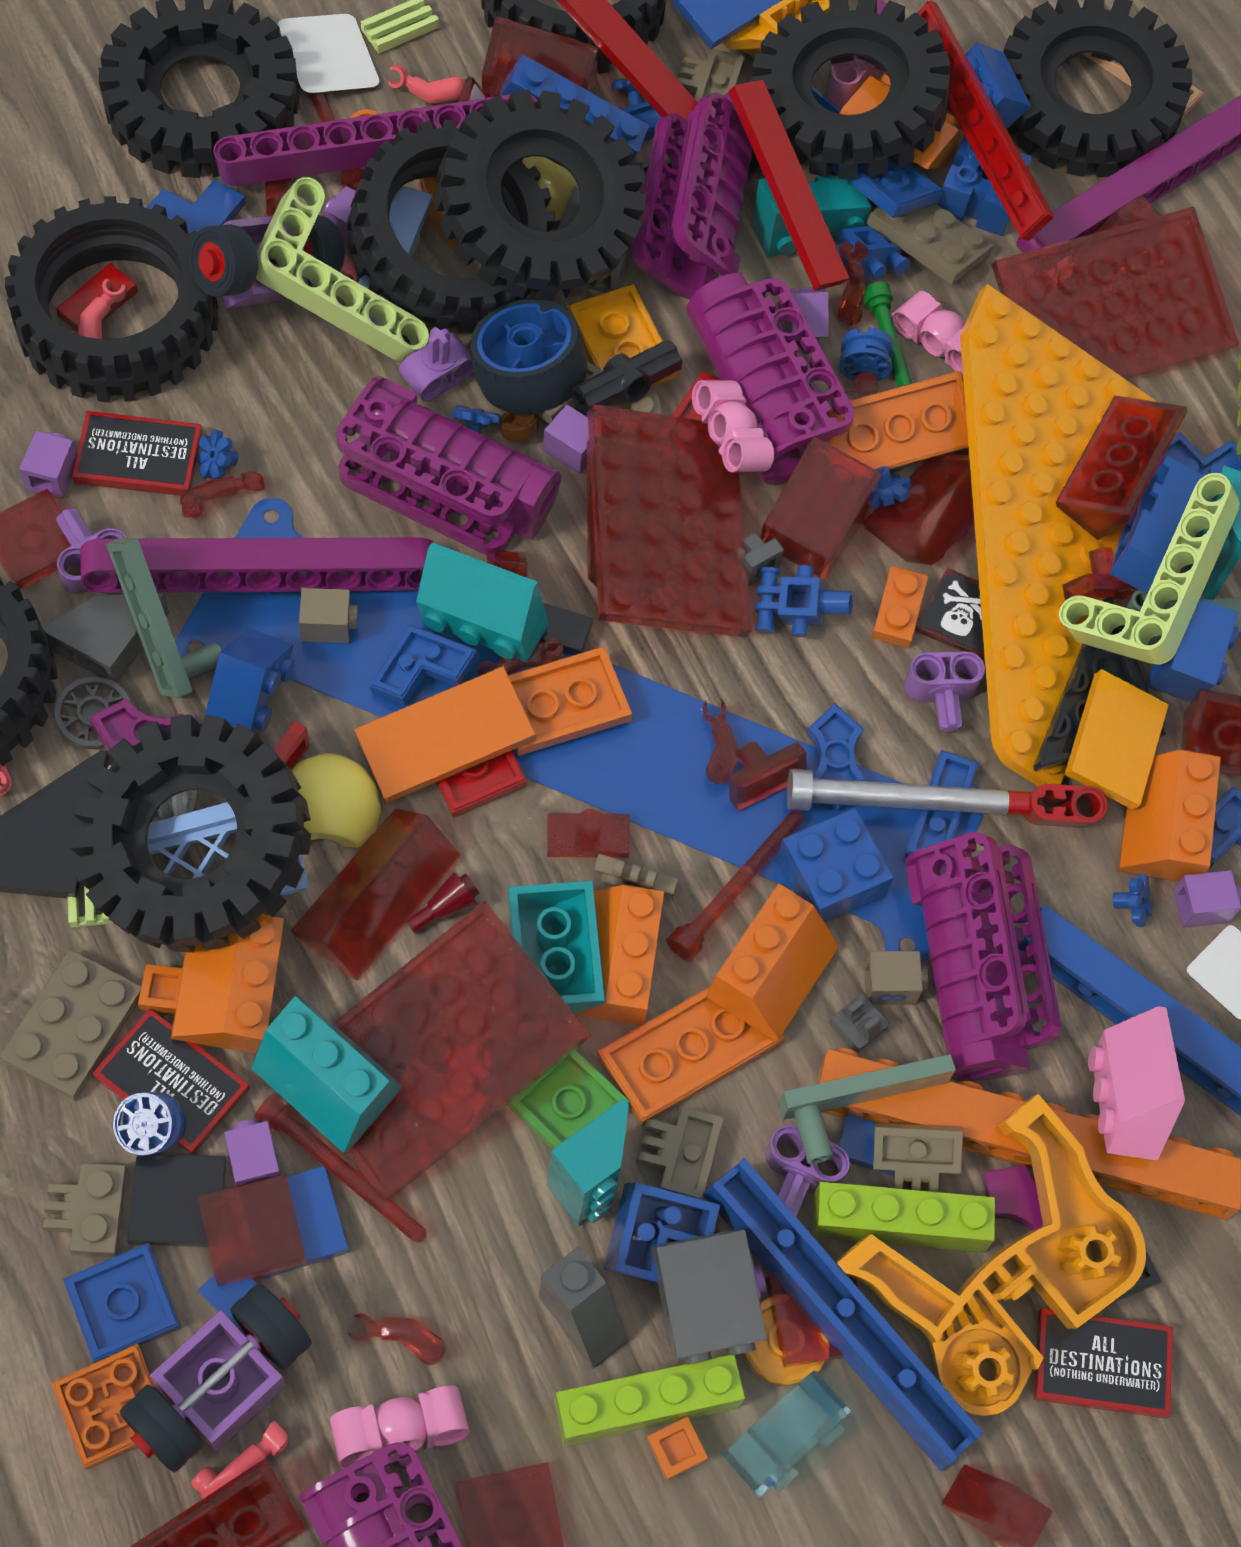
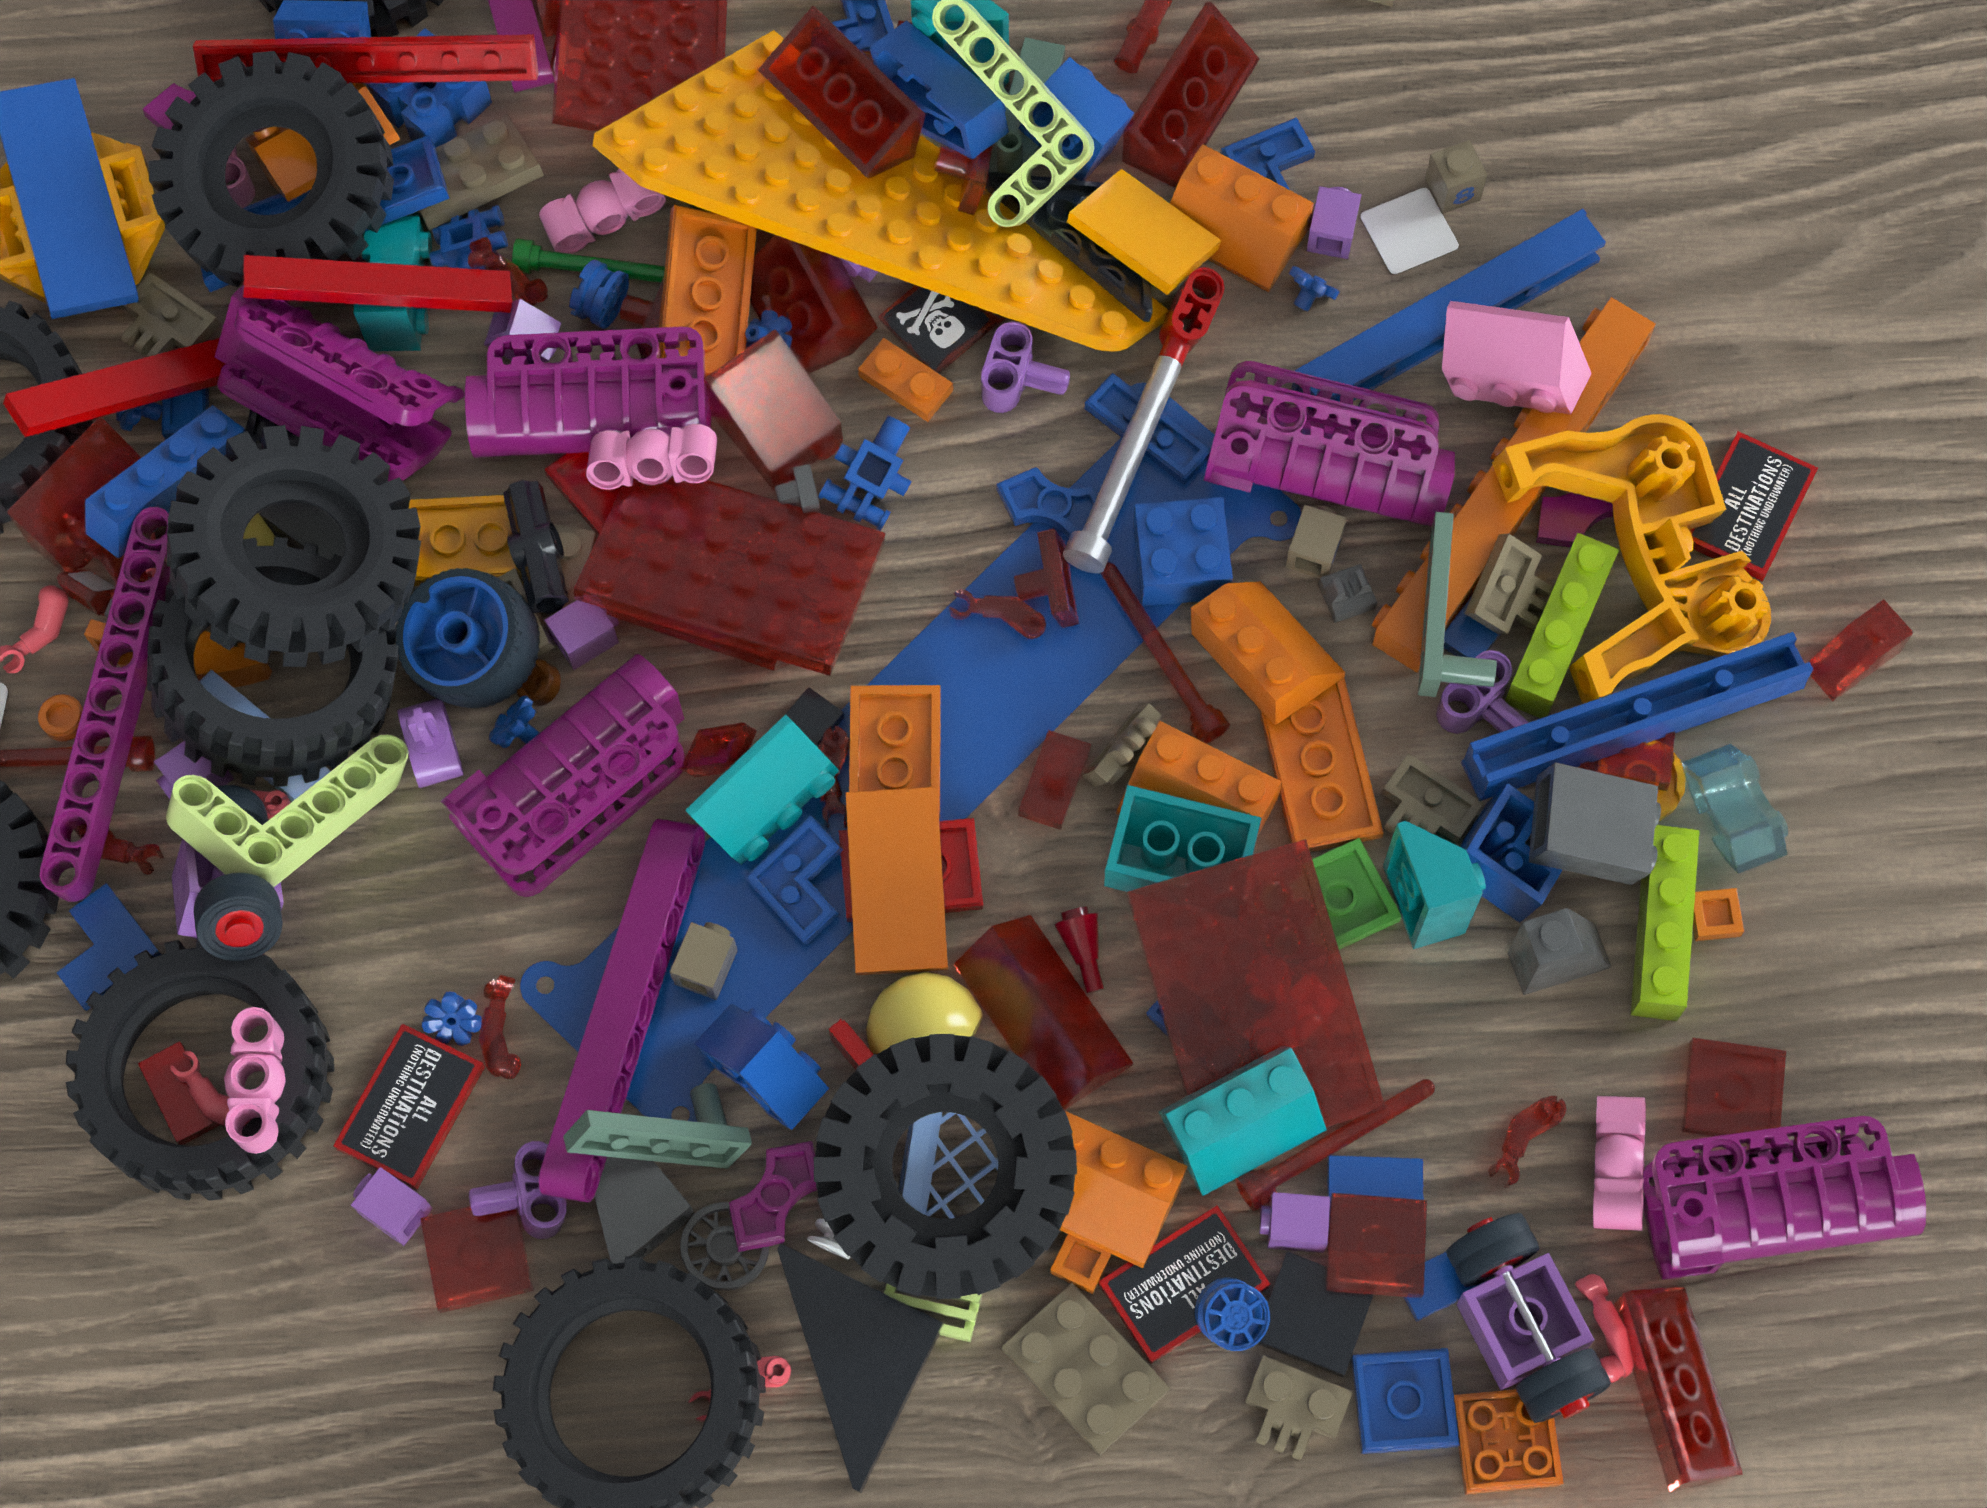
camera: 60 degrees left, 5 degrees up
none -> bright pink piece [224,1007,286,1154]

